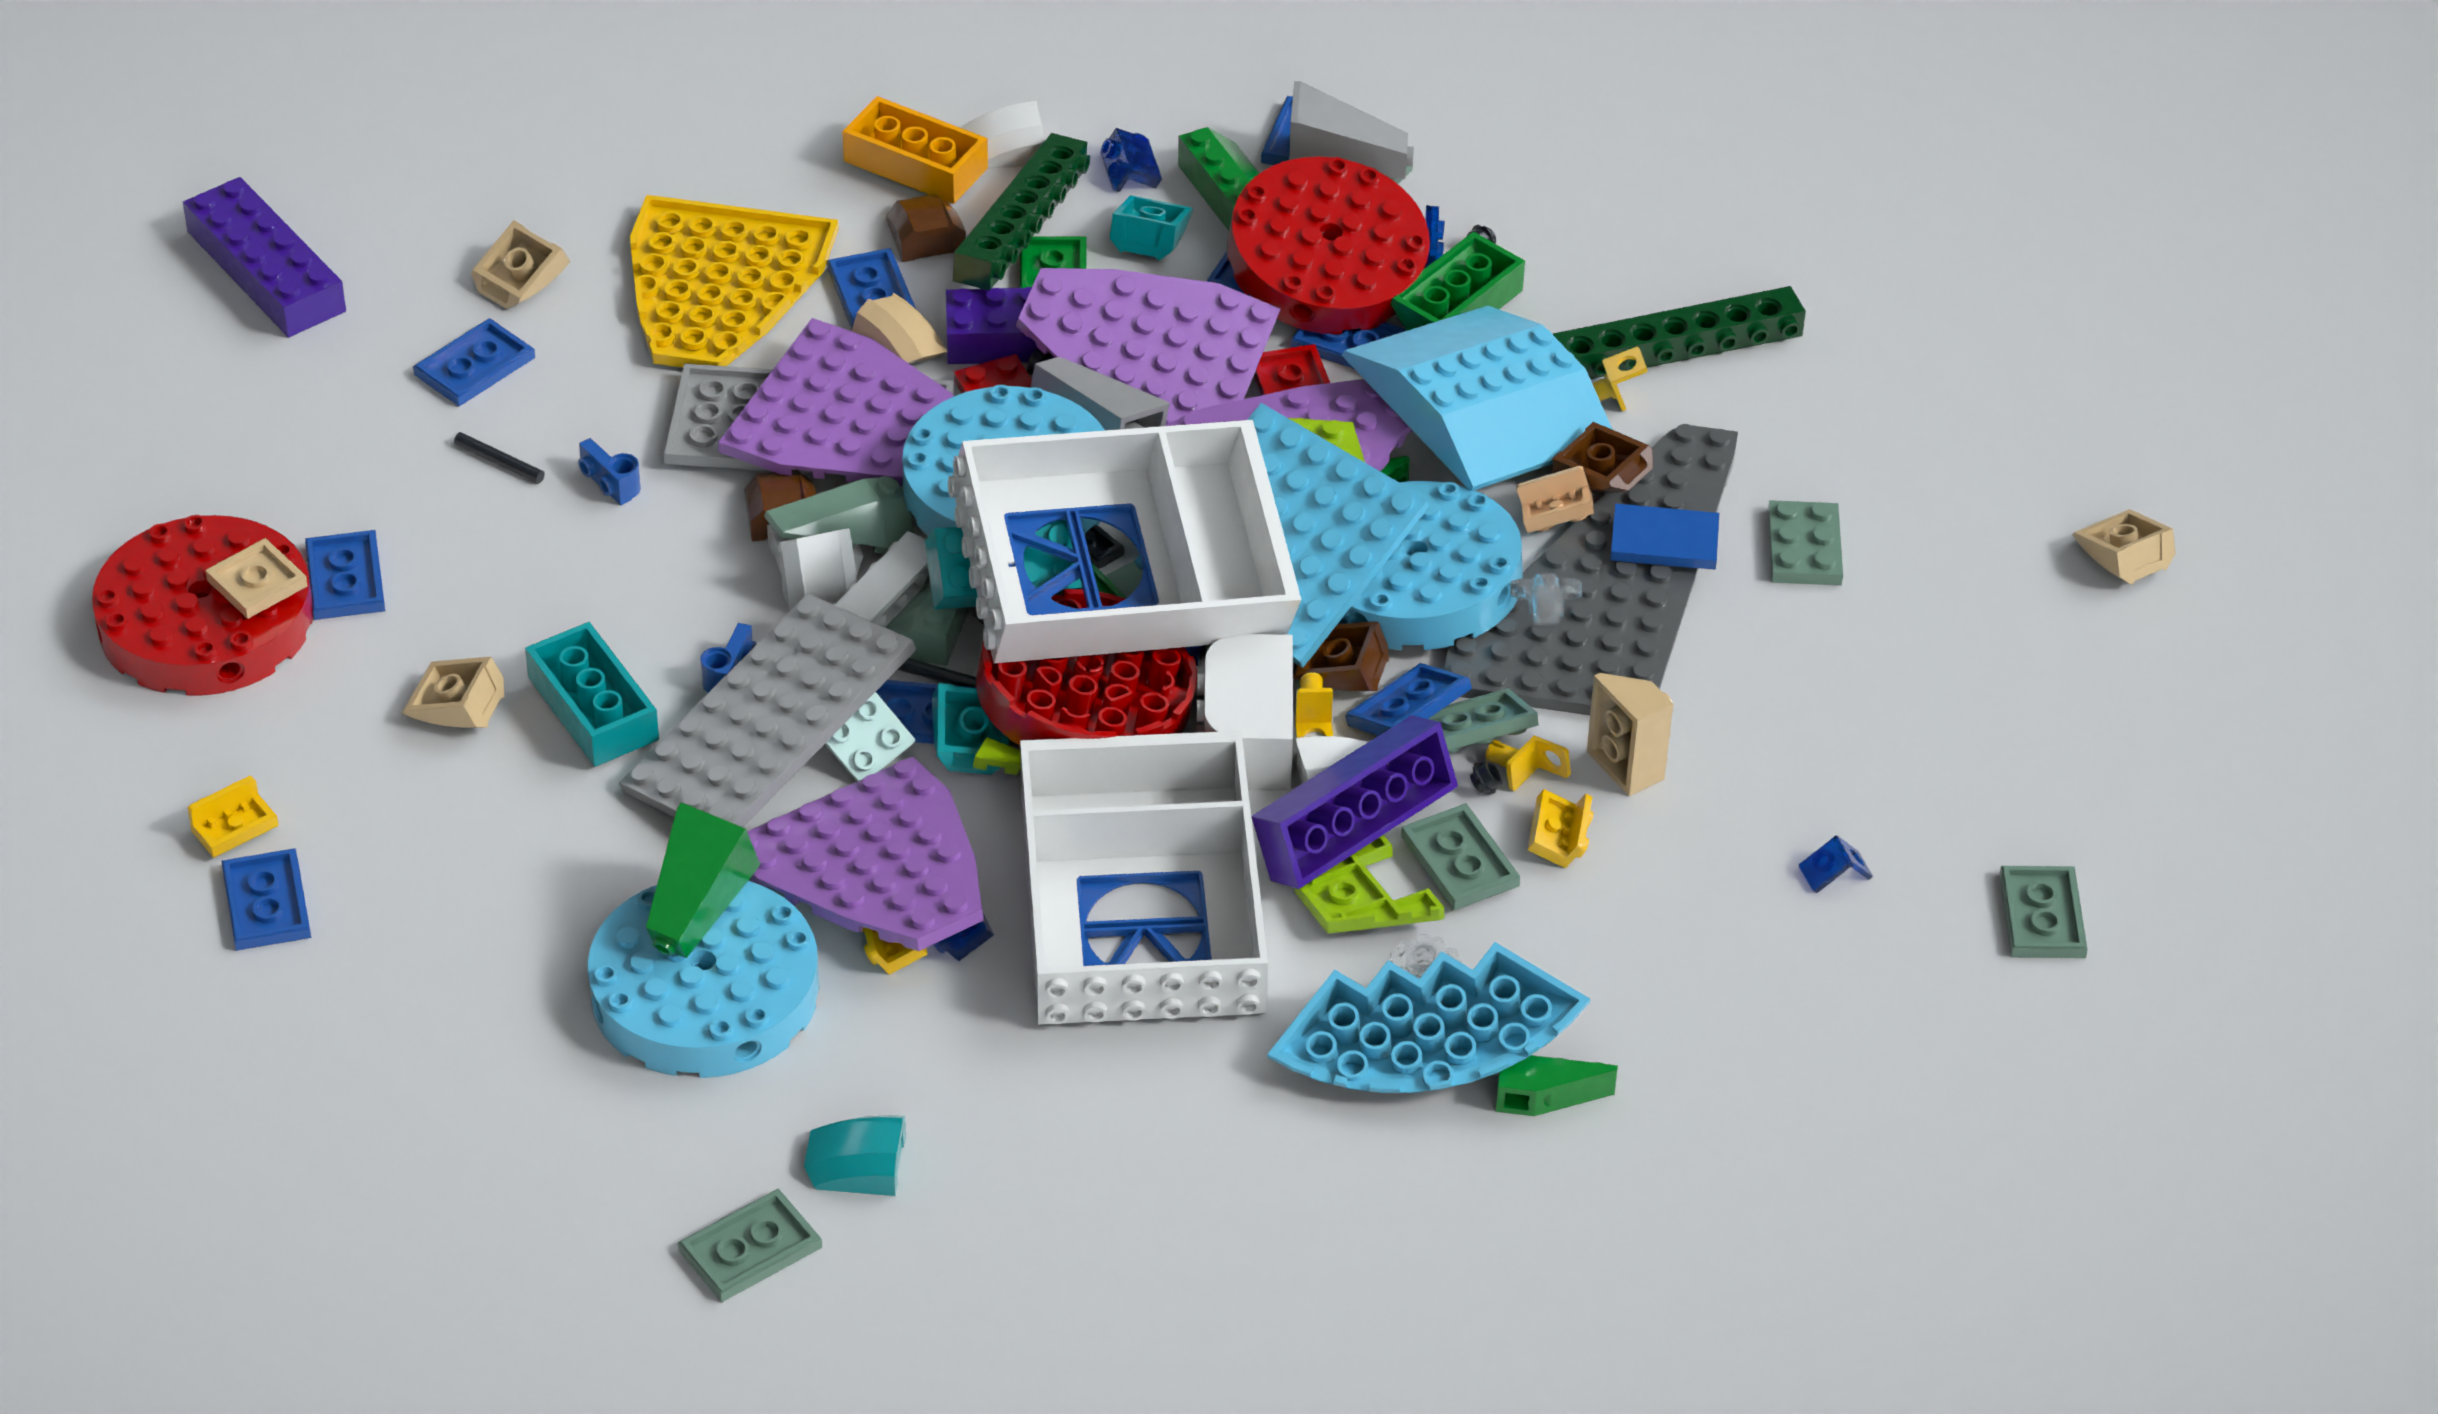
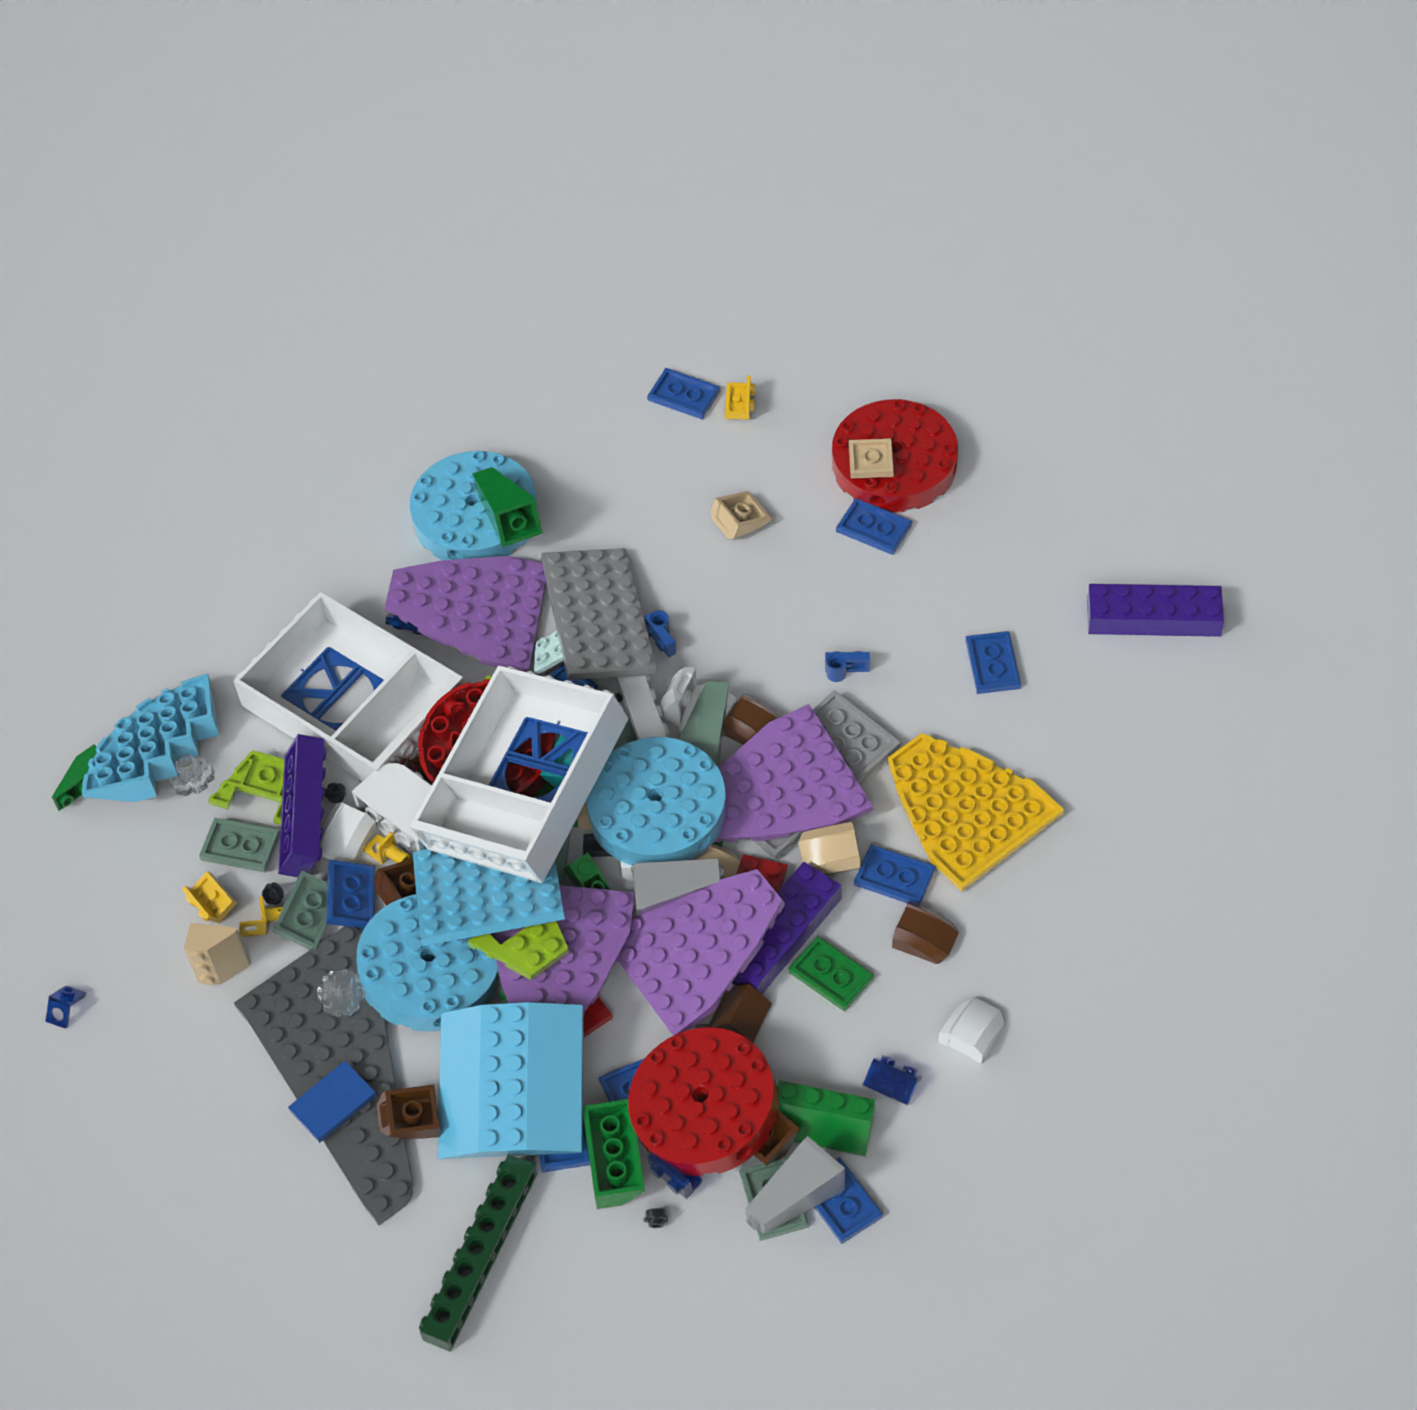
camera: 135 degrees right, 10 degrees up
black bar [454,432,545,483] -> none
tan slope [472,220,571,309] -> none
teal brick [525,621,659,767] -> none
sand green tile [678,1188,822,1303] -> none
teal slope [804,1115,906,1196] -> none
light orange brick [842,96,988,204] -> none
dark green brick [952,133,1090,291] -> none
teal slope [1110,195,1193,261] -> none
red plate [1254,344,1330,395] -> none
light nougat bracket [1516,466,1594,533] -> none
yellow bracket [1592,347,1648,411] -> none
sand green plate [1768,500,1843,585] -> none
tan slope [2072,509,2176,585] -> none

